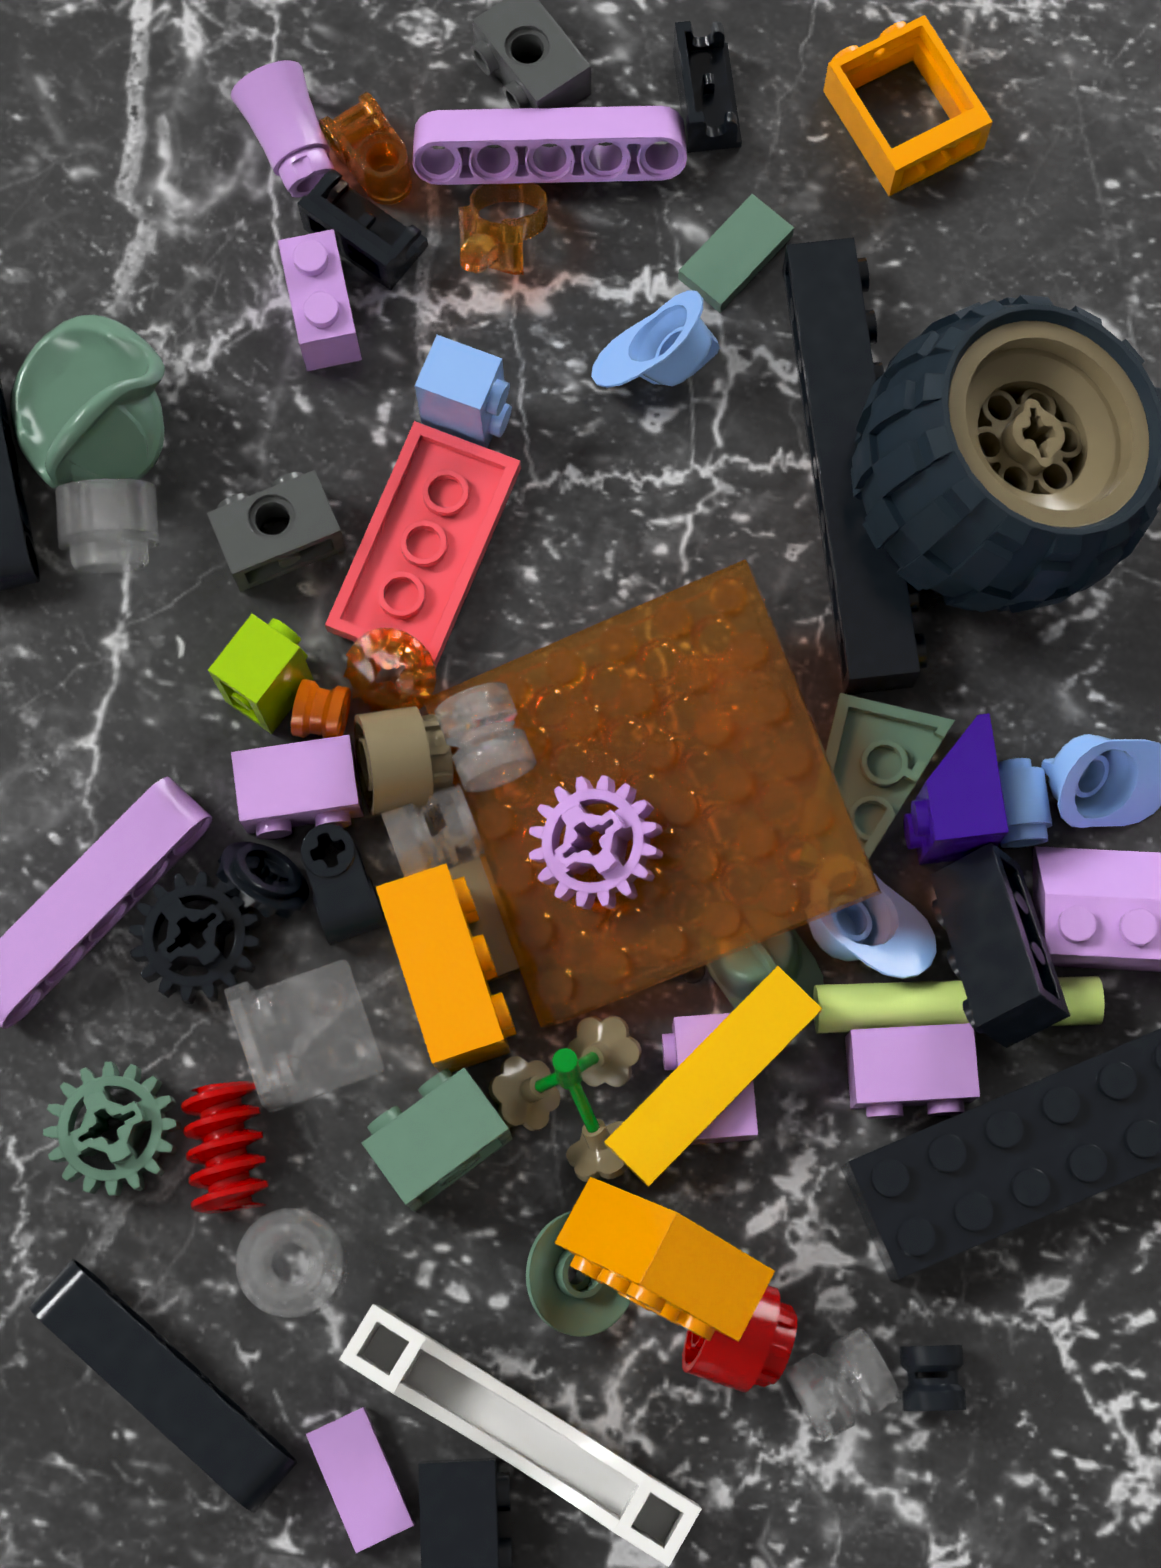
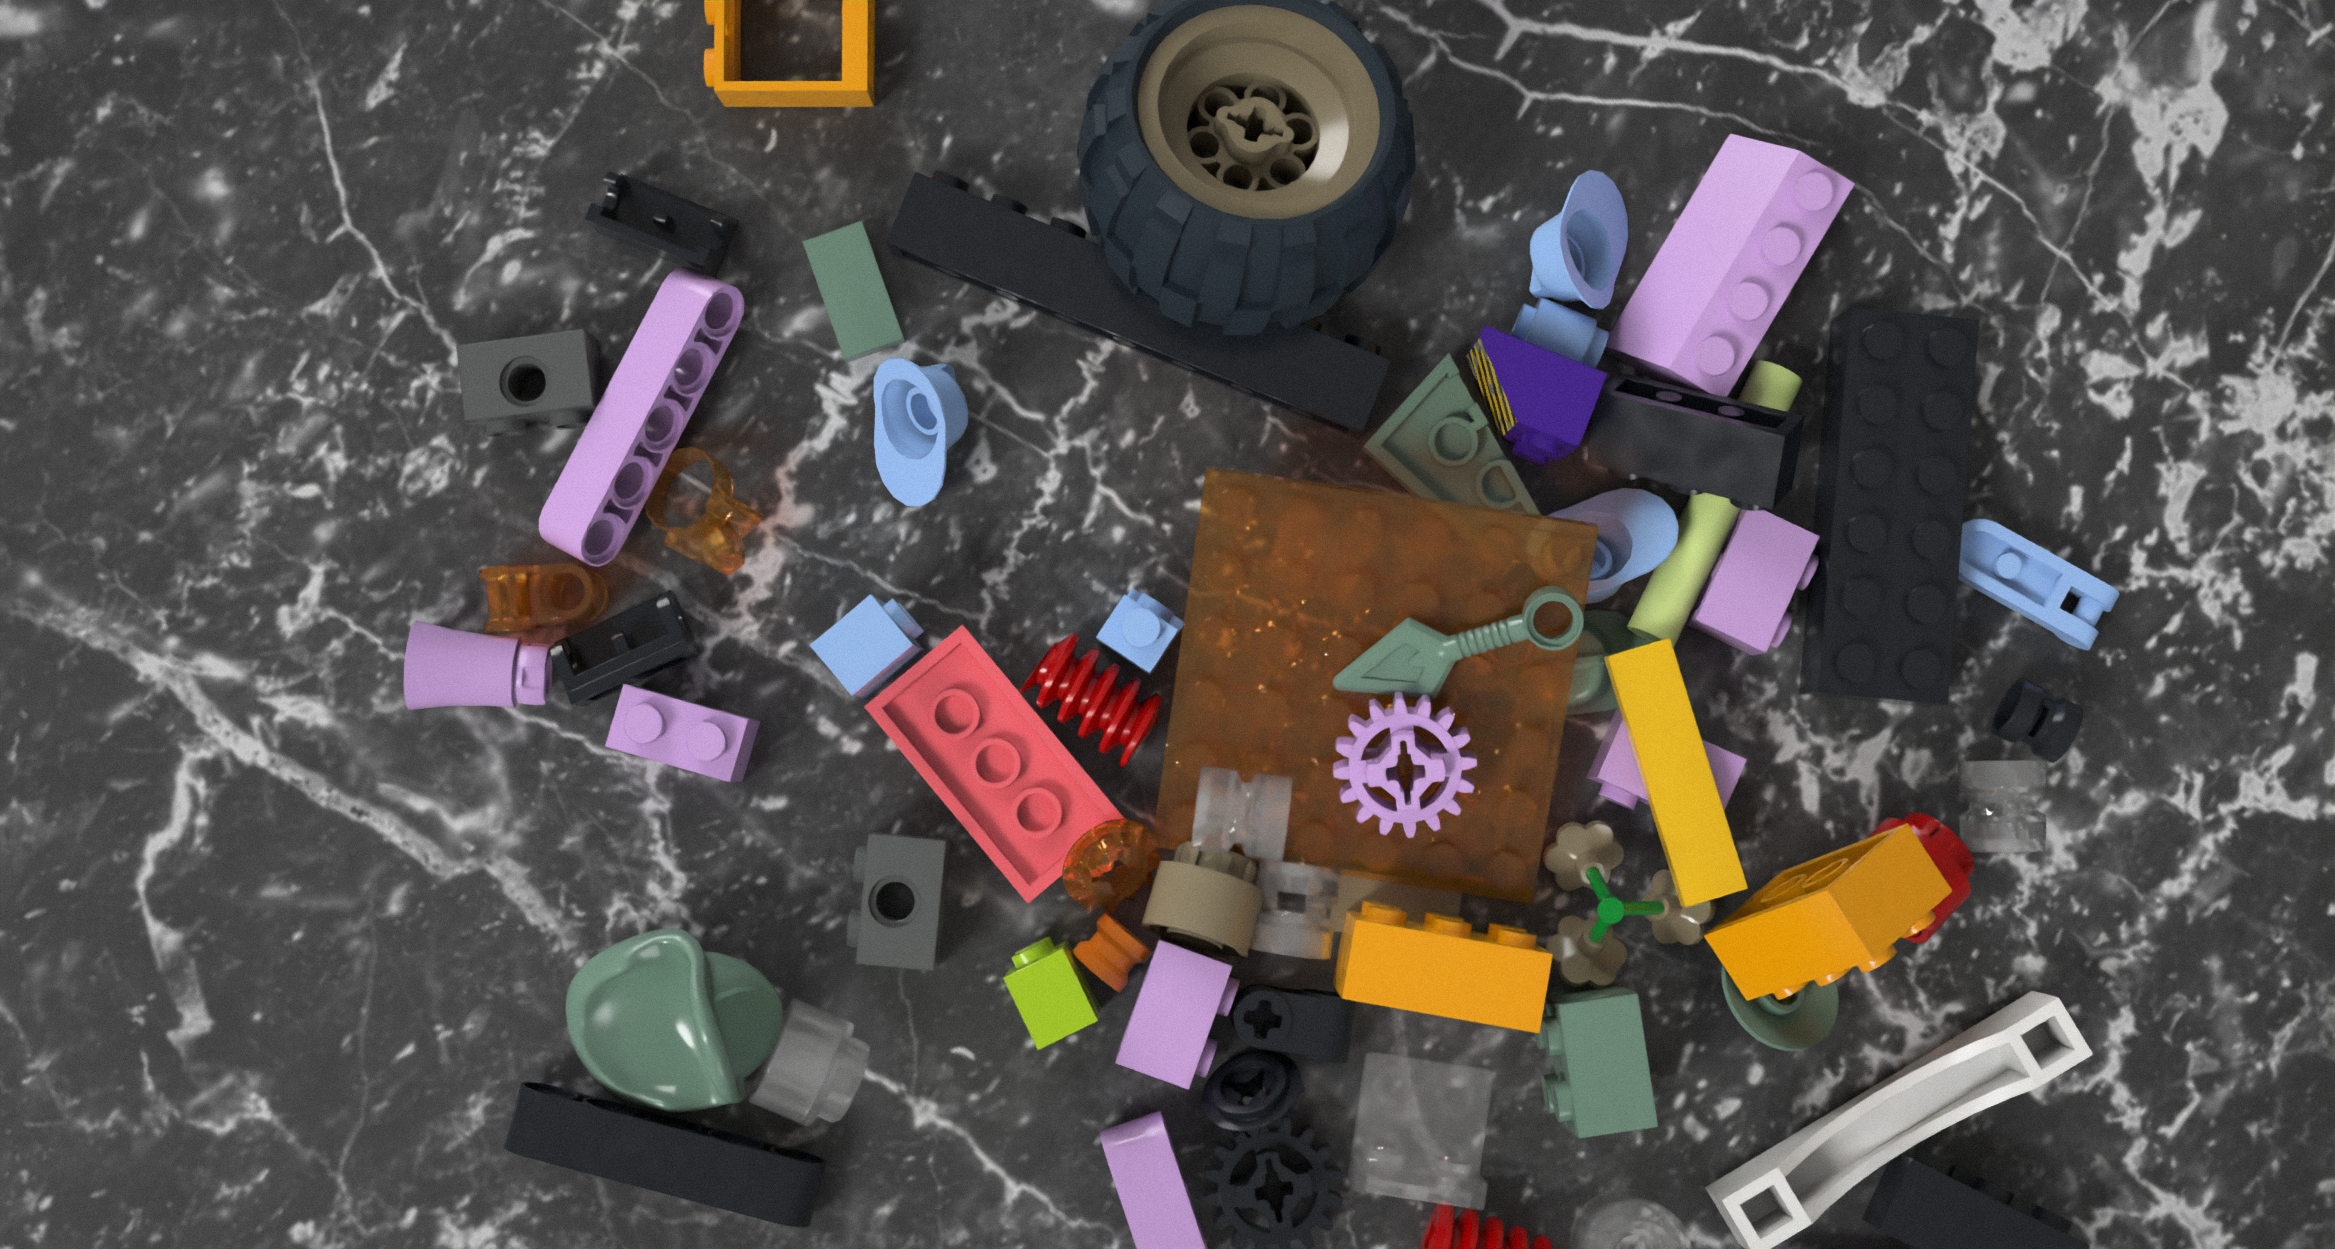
camera: 65 degrees left, 10 degrees up
none -> red piece [1020,632,1162,768]
none -> light blue brick [1096,588,1185,676]
none -> sand green piece [1333,585,1584,699]
none -> light blue plate [1958,519,2120,650]

